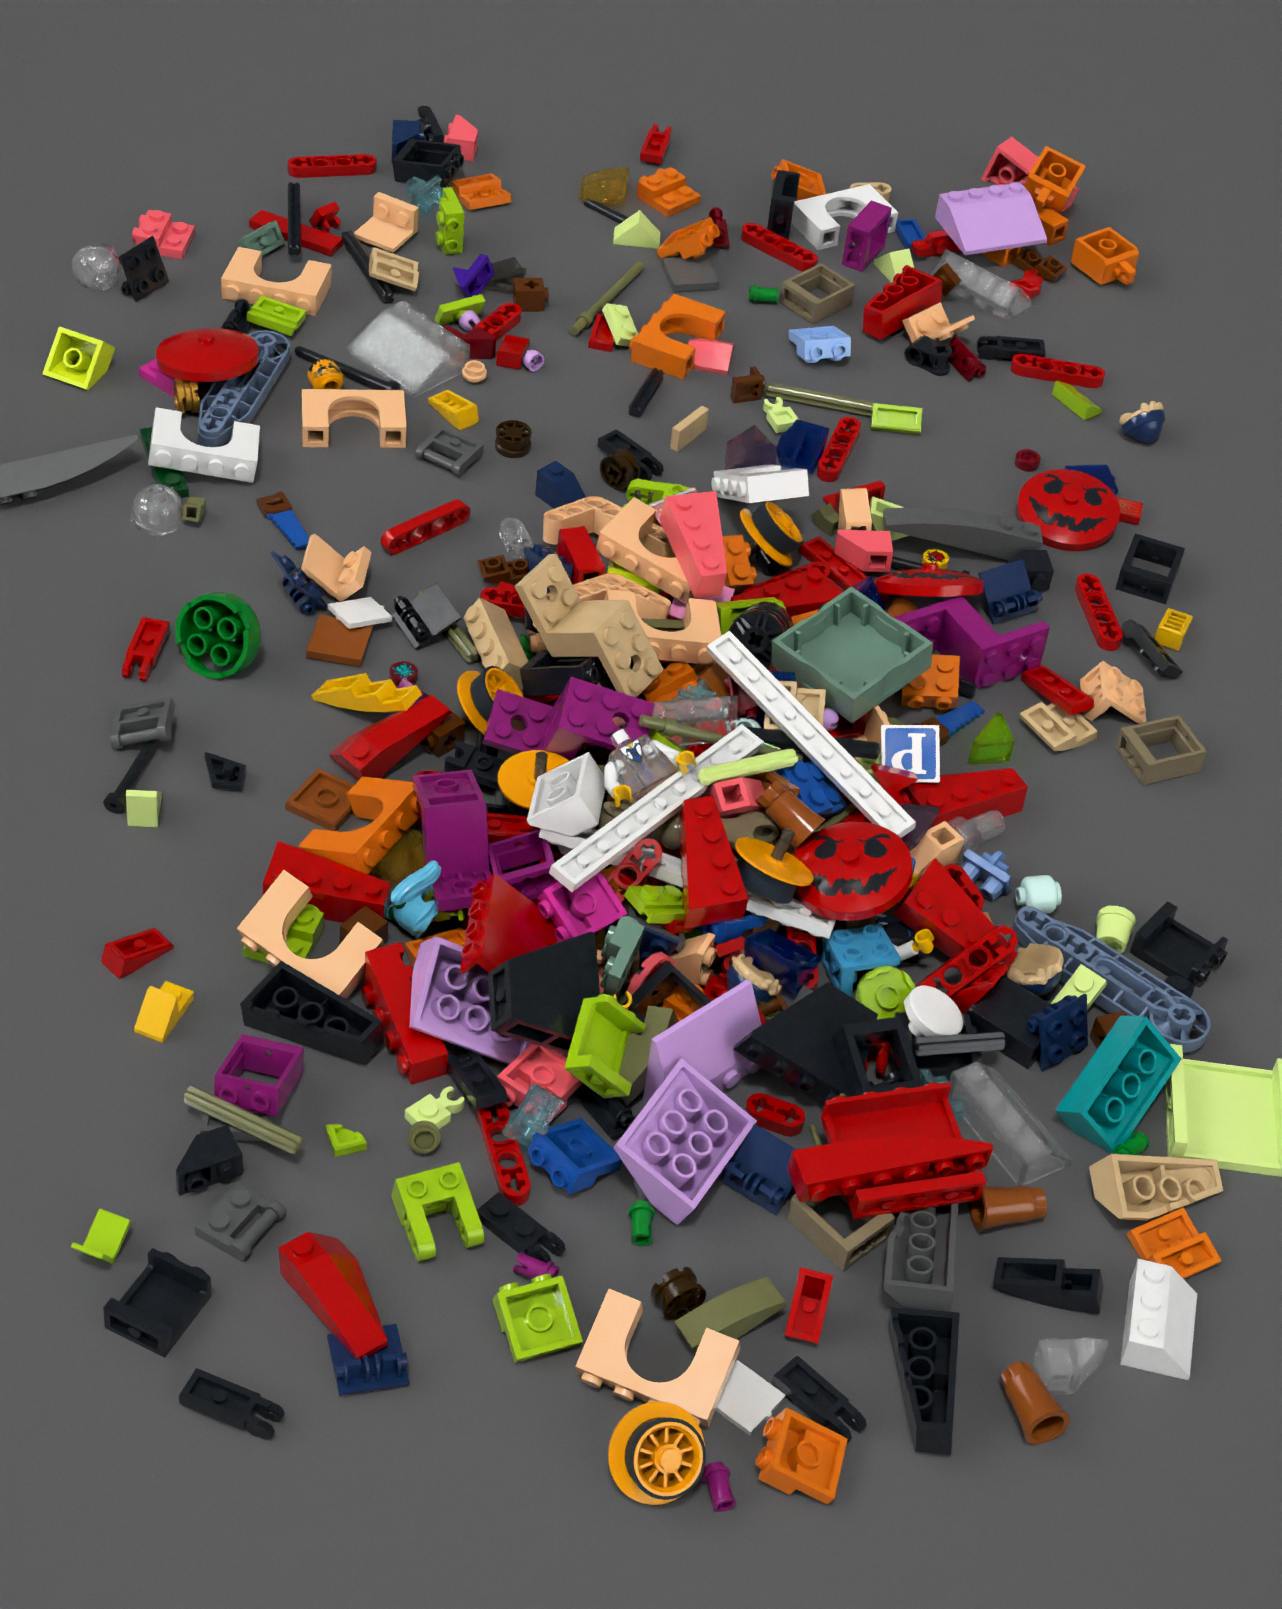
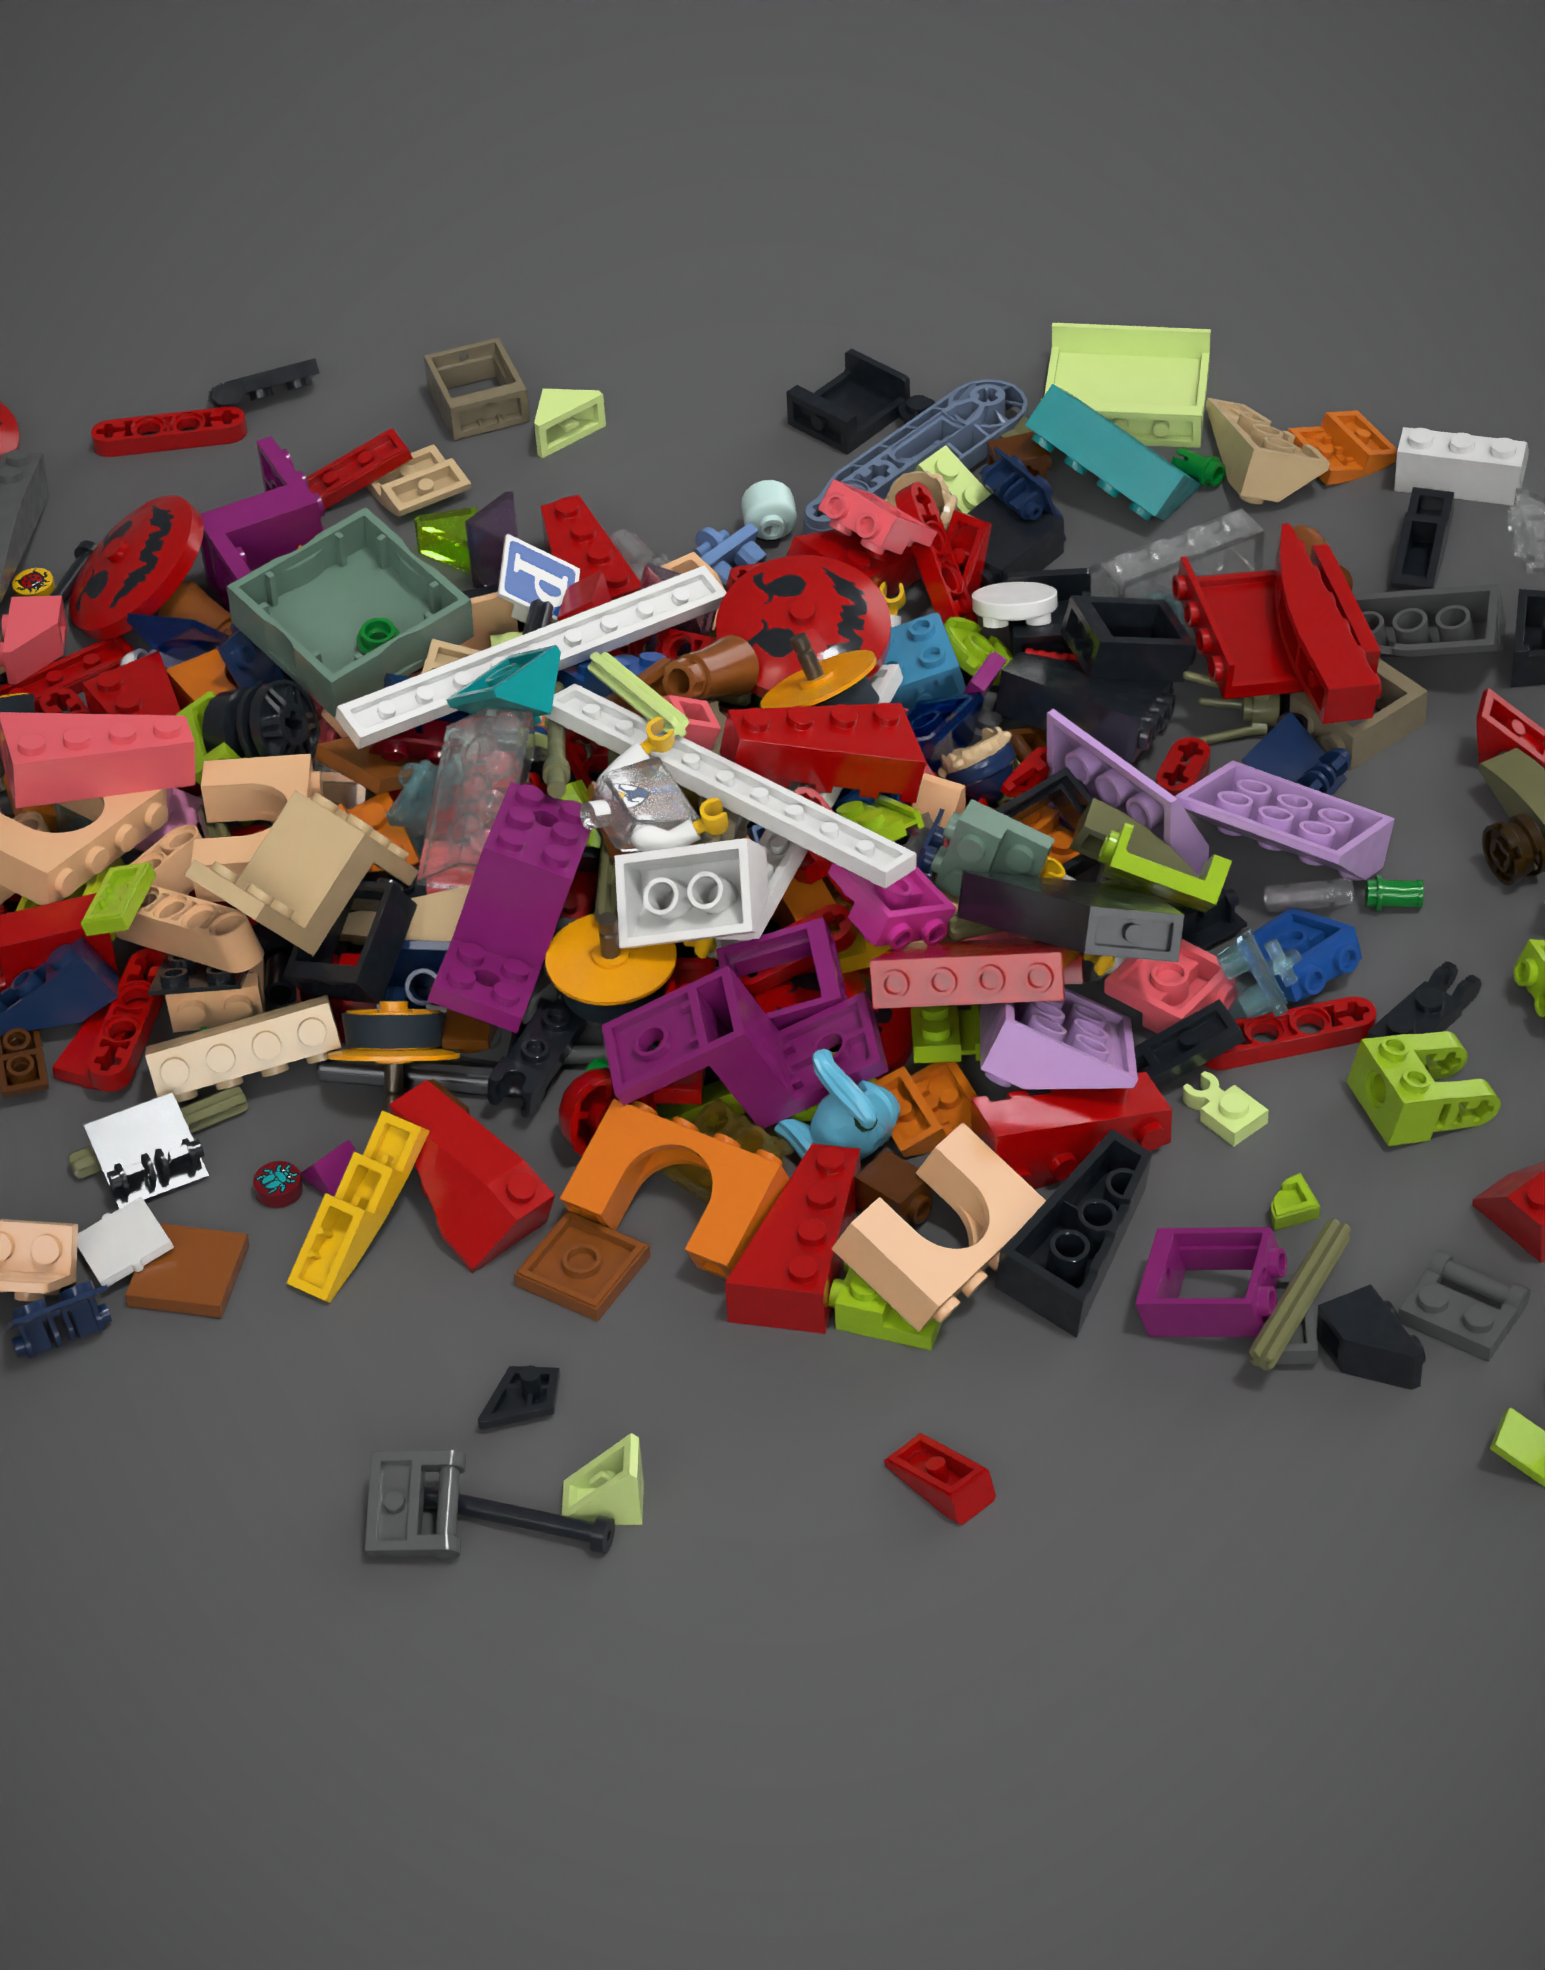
camera: 80 degrees left, 0 degrees up
red hinge [122,617,170,681] -> none
yellow slope [134,981,194,1043] -> none
green cylinder [175,592,261,679] -> none
olive plate [408,1120,441,1154] -> none
magenta pin [513,1252,559,1279] -> none
black axle [912,1031,1006,1056] -> none
dark blue hinge [978,559,1043,624] -> none
black slope [1006,550,1054,591] -> none
light nougat bracket [1080,661,1147,724] -> none
yellowish green piece [1096,906,1136,954] -> none
black window [1115,533,1185,605] -> none
yellow slope [1155,608,1193,651] -> none
none -> lime plate [81,862,156,936]
none -> green plate [357,618,400,655]
none -> teal slope [446,645,561,723]
none -> clear purple slope [465,491,519,588]
none -> yellowish green slope [534,389,606,458]
none -> coral plate [818,479,938,555]
none -> magenta tile [950,651,1007,728]

